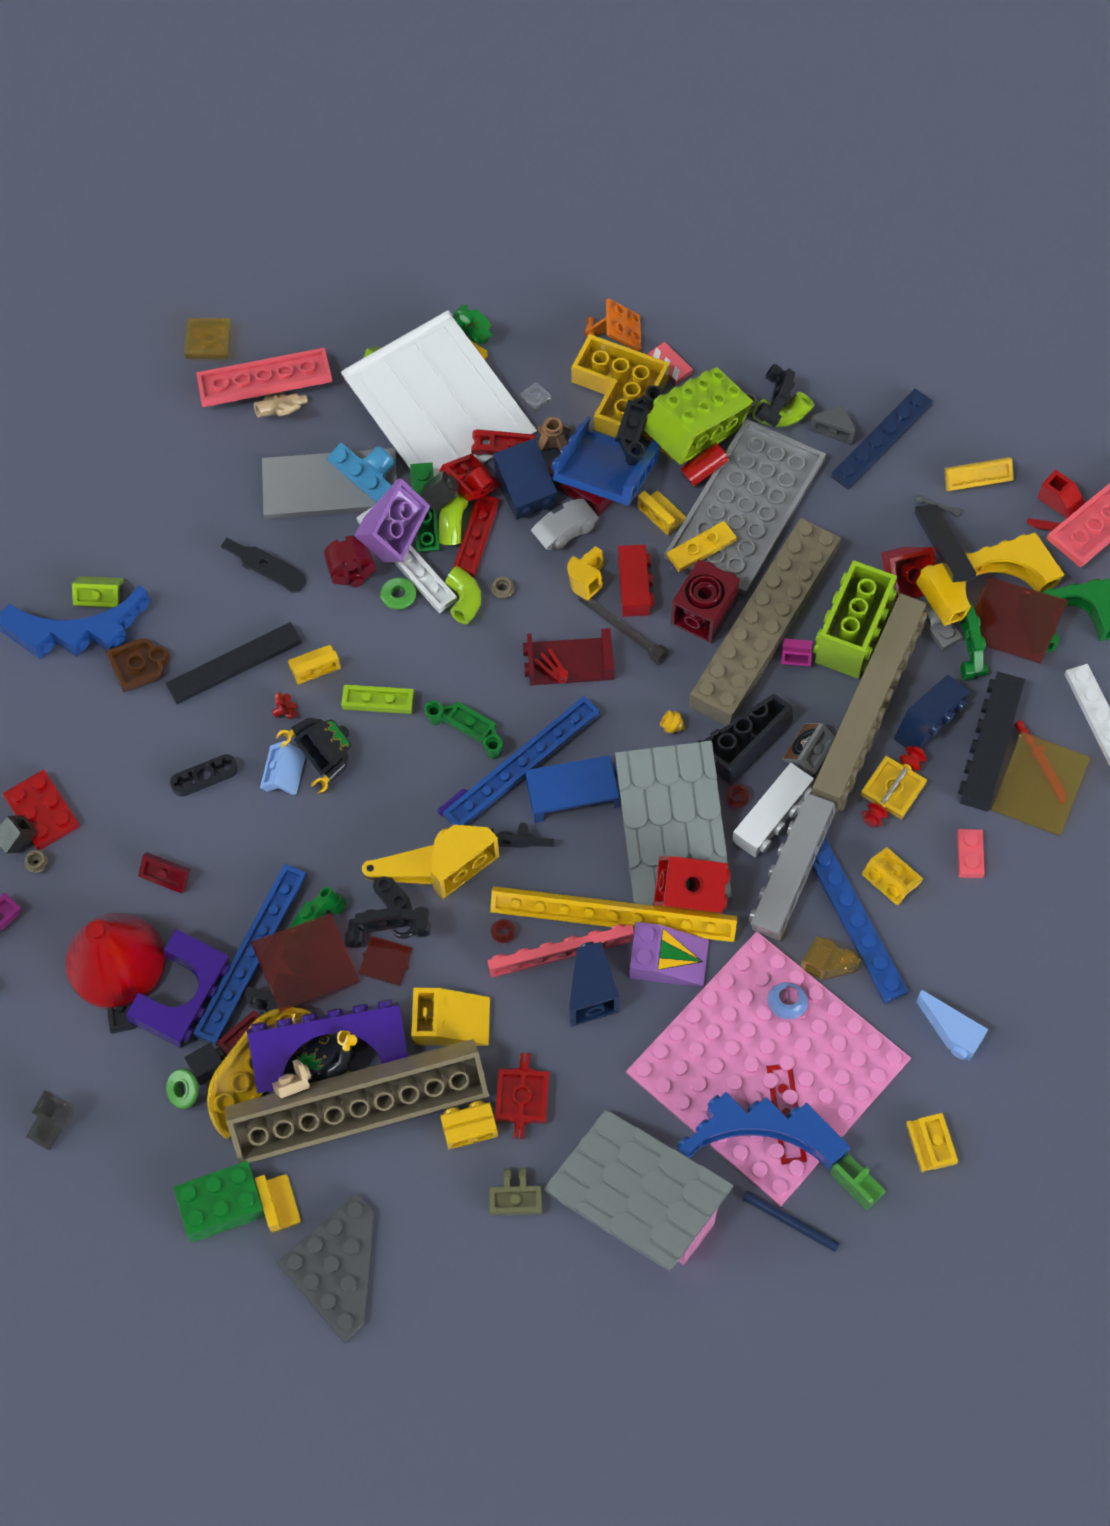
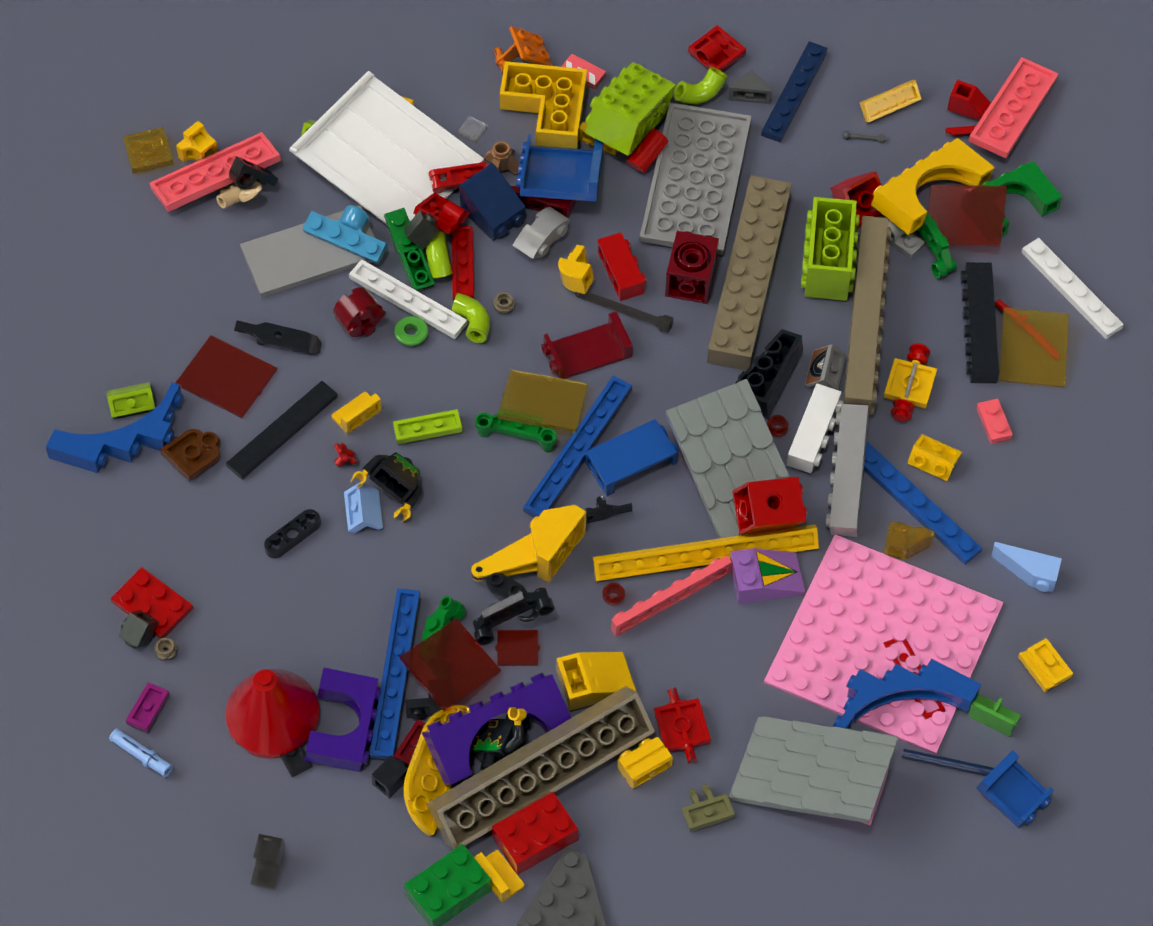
camera: 20 degrees left, 5 degrees down
dark red plate [138,852,190,893] -> none
bright green piece [166,1068,198,1109] -> none
tan bracket [272,1059,311,1098] -> none
medium lavender slope [354,478,430,563] -> none
dark purple piece [437,789,467,816] -> none
green plate [453,305,493,344] -> none
red piece [534,648,569,683] -> none
dark blue slope [569,942,619,1027] -> none
black plate [615,385,663,466] -> none
yellow panel [638,491,686,536] -> none
yellow plate [660,710,685,734] -> none
yellow plate [667,521,737,573] -> none
black plate [754,363,795,427] -> none
medium blue piece [767,982,808,1019] -> none
dark pink piece [781,638,813,667] -> none
dark blue wedge [893,674,970,749] -> none
black tile [915,504,976,582] -> none
none -> clear red piece [175,335,277,418]
none -> yellow brick [176,121,218,162]
none -> black plate [229,156,278,190]
none -> red brick [492,792,578,875]
none -> clear yellow piece [498,370,588,433]
none -> red plate [688,25,746,71]
none -> blue panel [977,750,1054,828]

